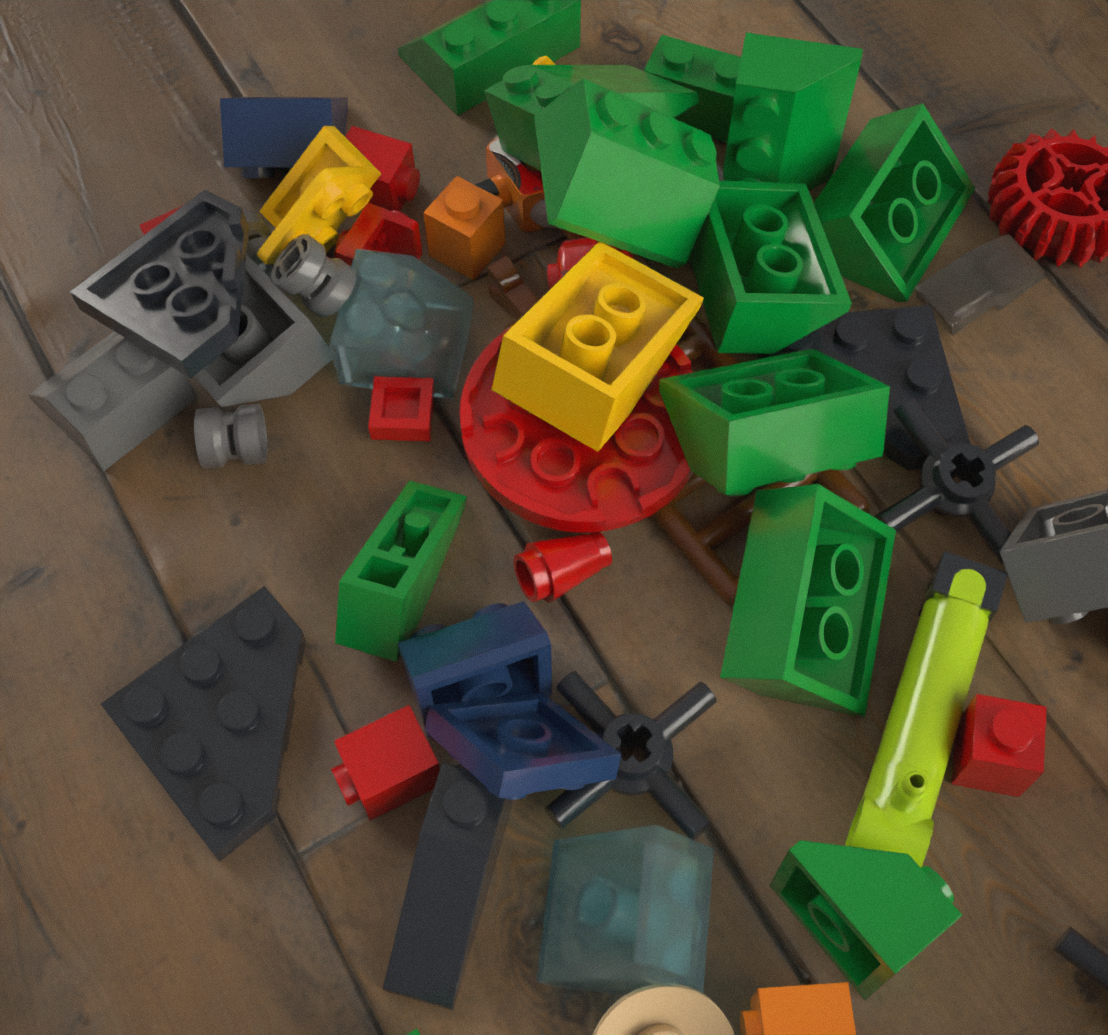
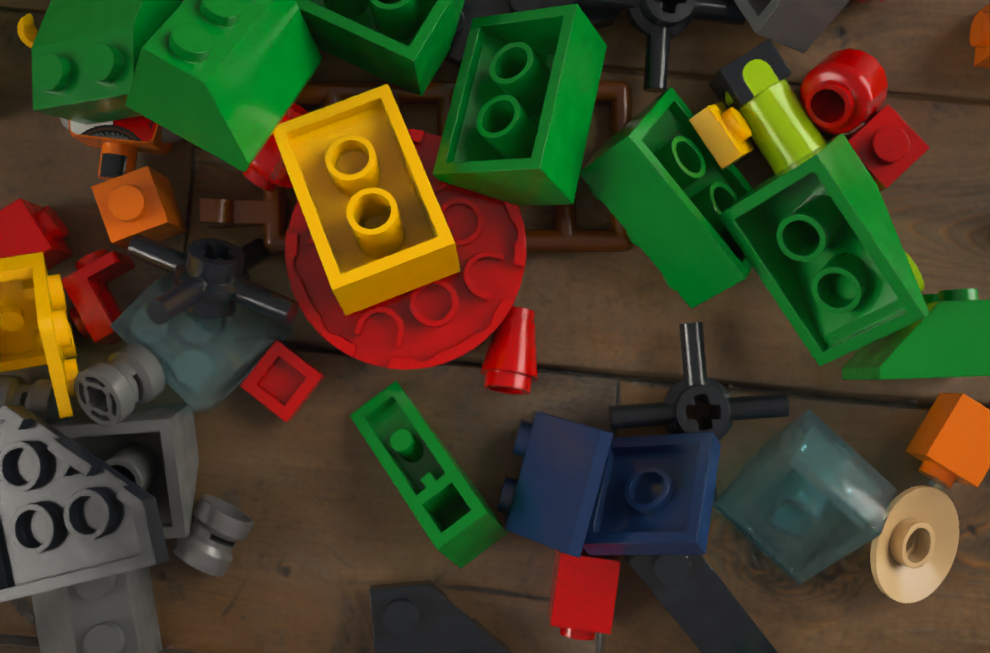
camera: 55 degrees left, 25 degrees up
none -> black bar [128,234,299,325]
none -> yellow plate [689,101,755,169]
none -> green slope [718,133,929,367]
none -> red head [799,48,888,136]

